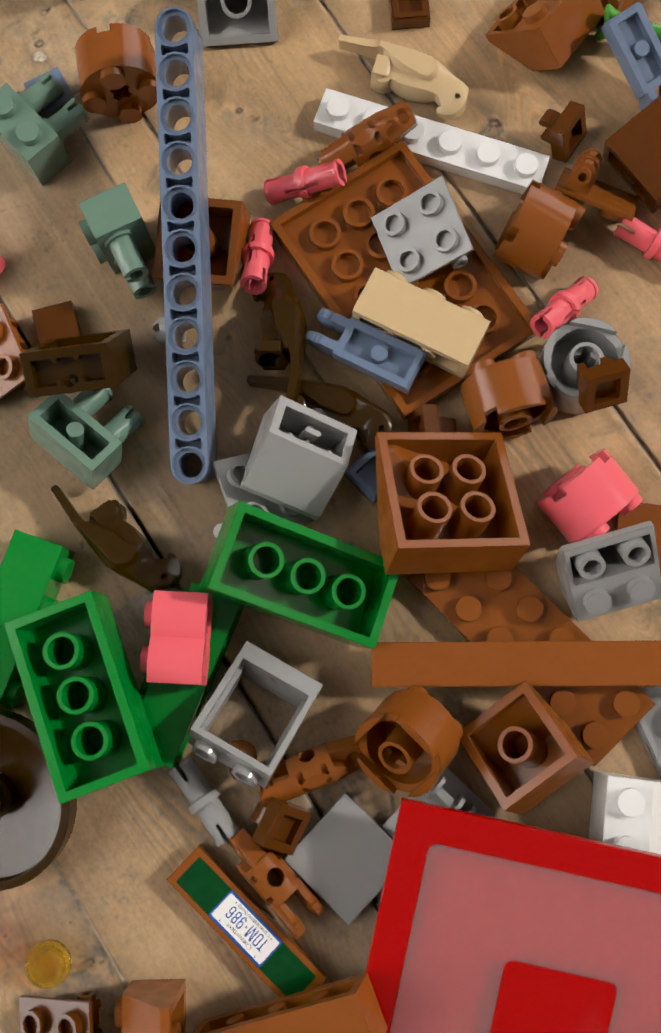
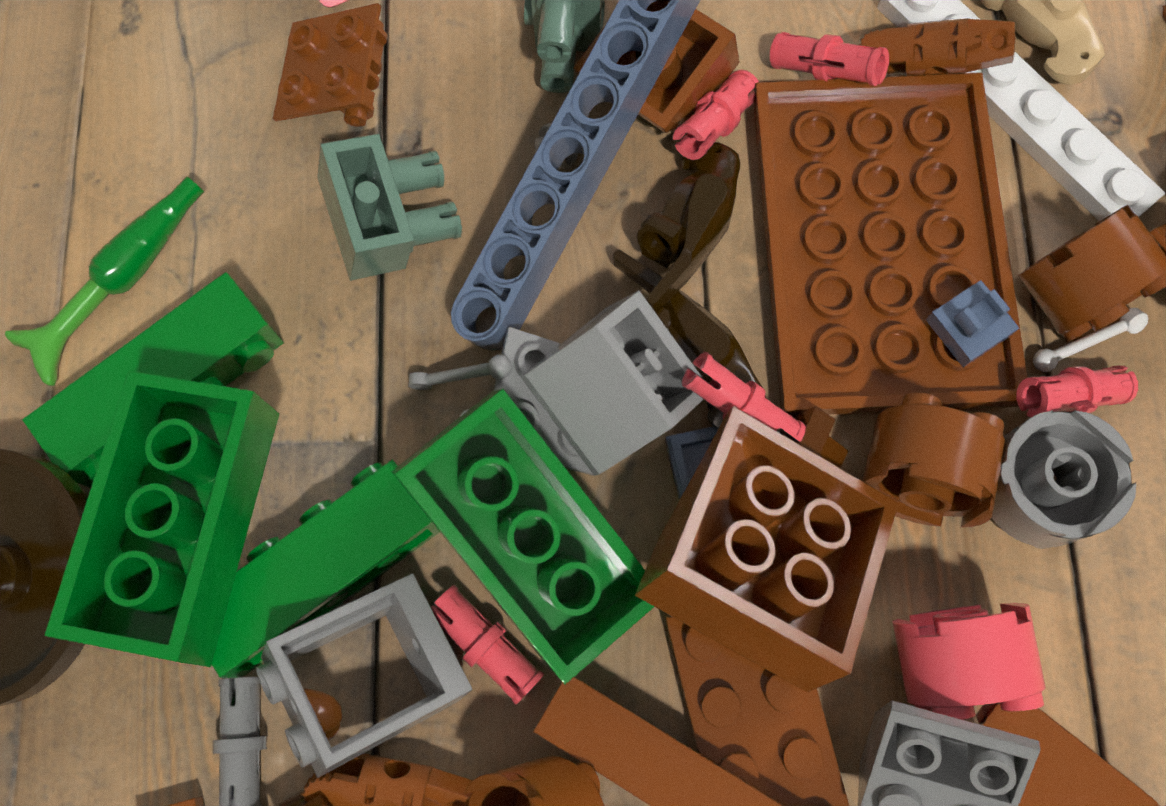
camera: 30 degrees right, 5 degrees down
dark brown window [19,329,137,398] -> none
reddish brown tile [32,301,82,344] -> none
dark brown animal [51,485,182,593] -> none
coral brick [140,590,213,686] -> none
sand blue hinge [305,308,427,394] -> none
tan brick [352,267,491,379] -> none
light grey hinge [371,176,474,284] -> none
reddish brown tile [576,357,631,414] -> none
none -> light grey hinge [408,355,512,390]
none -> coral pin [430,584,545,705]
none -> coral pin [682,352,806,442]
none -> sand blue tile [926,280,1019,368]
none -> white hinge [1033,308,1149,372]

